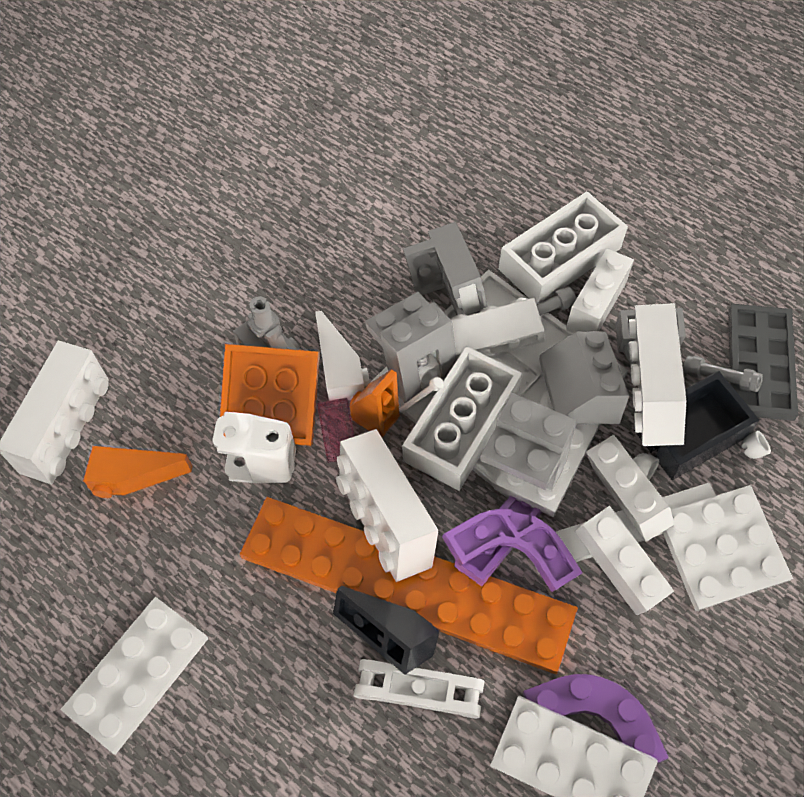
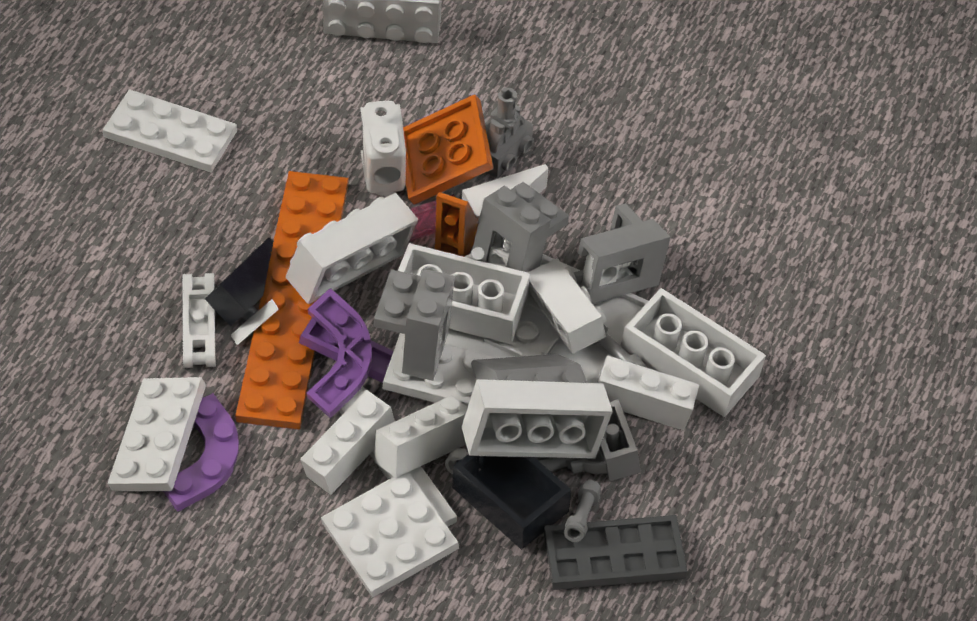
camera: 70 degrees right, 10 degrees down
orange slope [83,446,193,498] -> none
white hinge [742,431,771,459] -> none
none -> white sticker [231,299,279,345]

